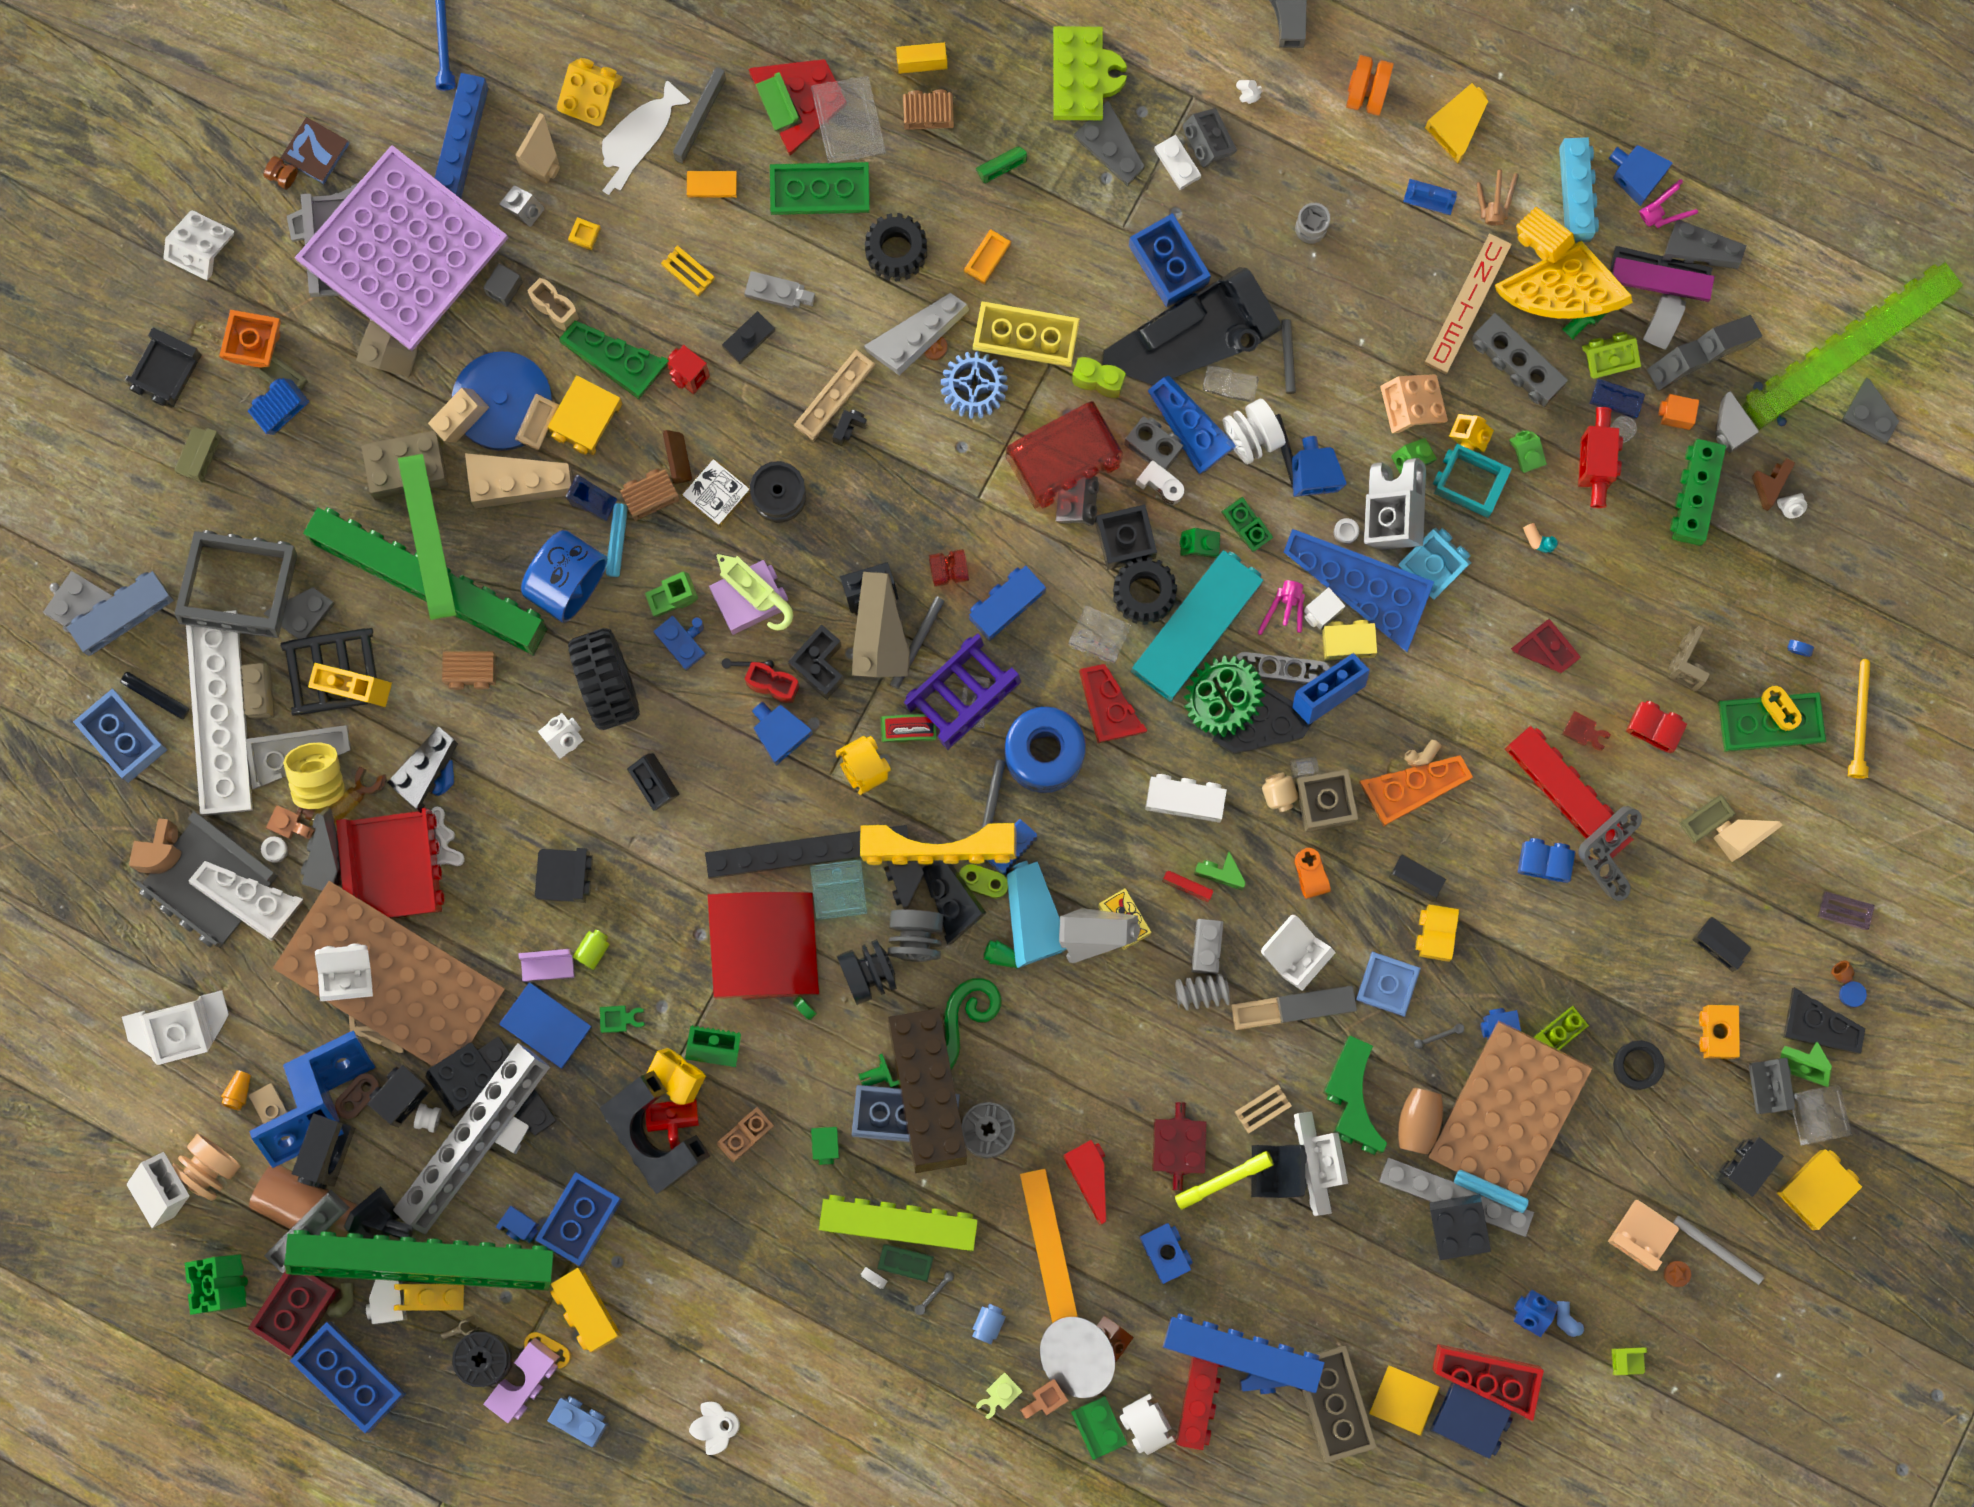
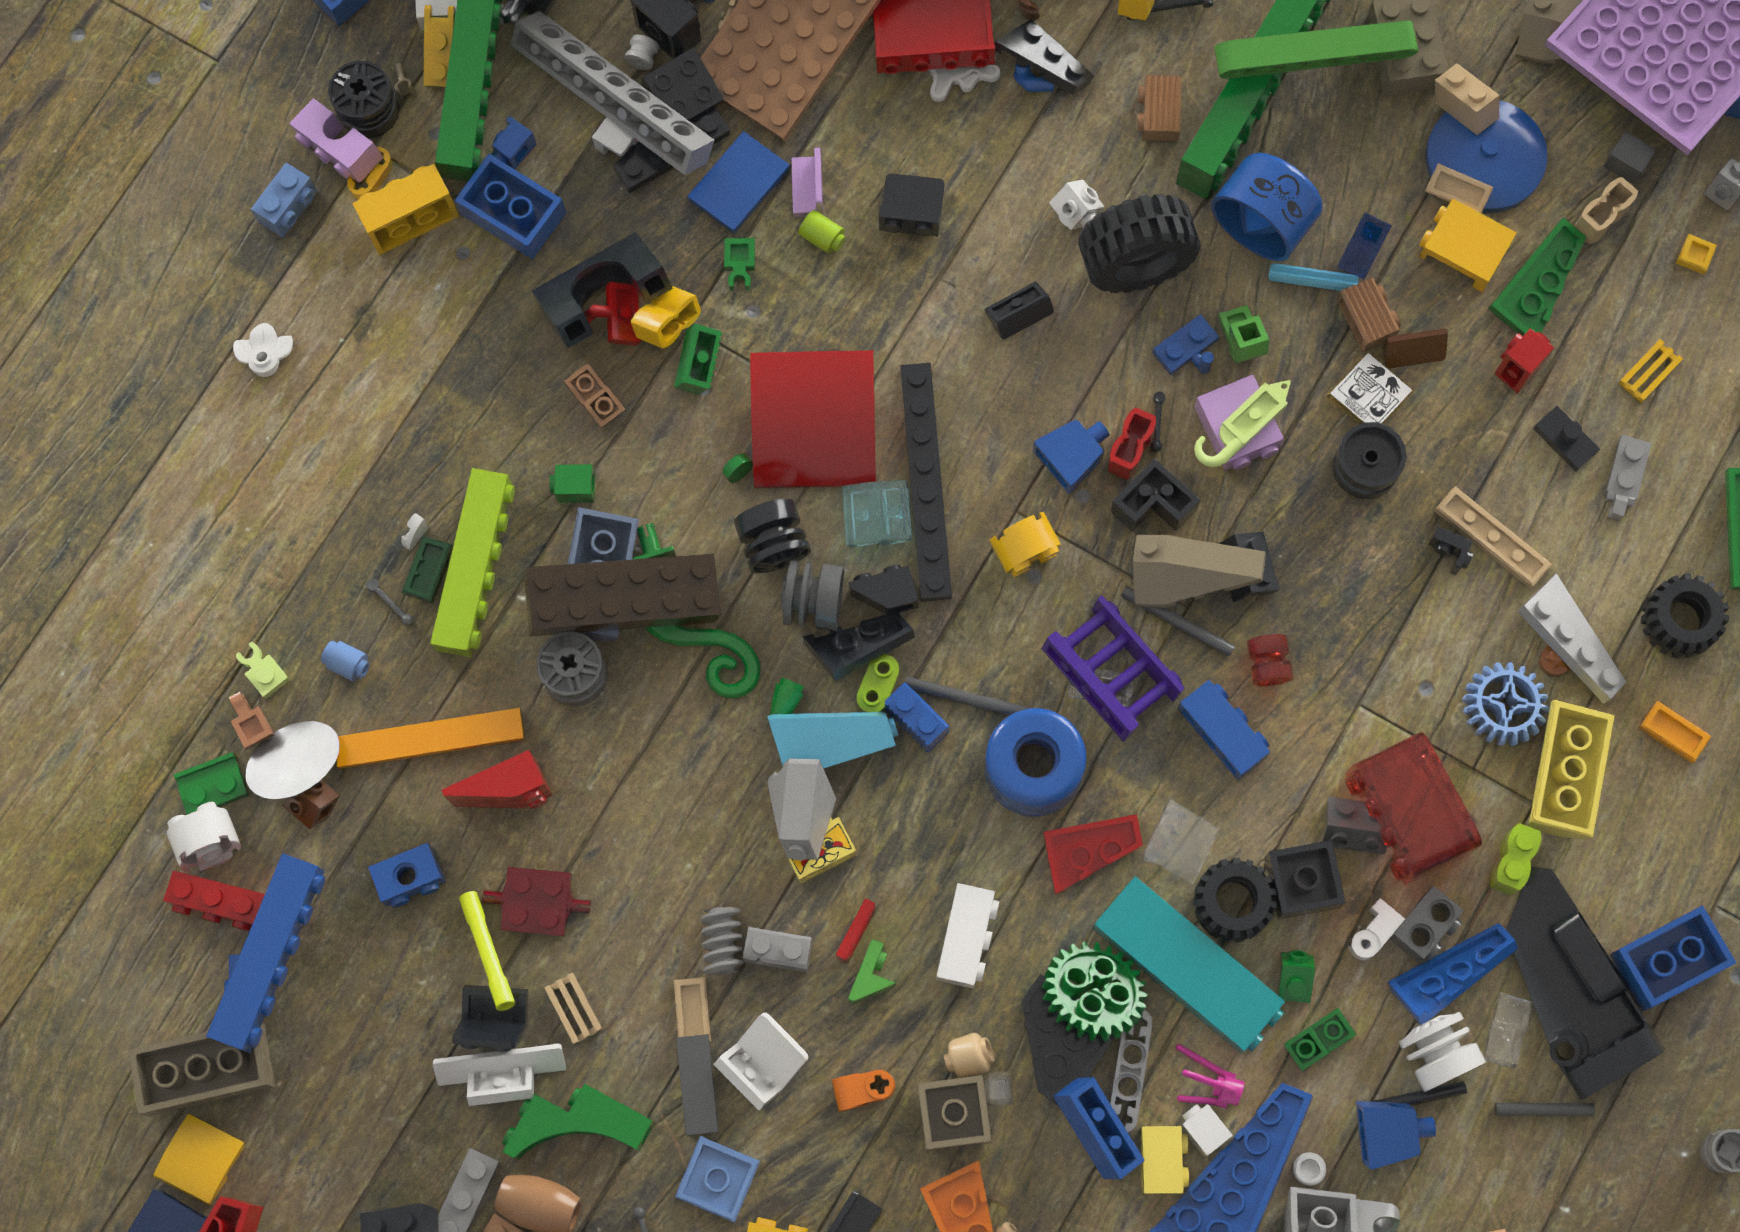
camera: 100 degrees right, 5 degrees down
tan wedge [465,453,575,509] -> none
yellow arch [860,823,1016,865] -> none
slope [880,714,936,742] -> none

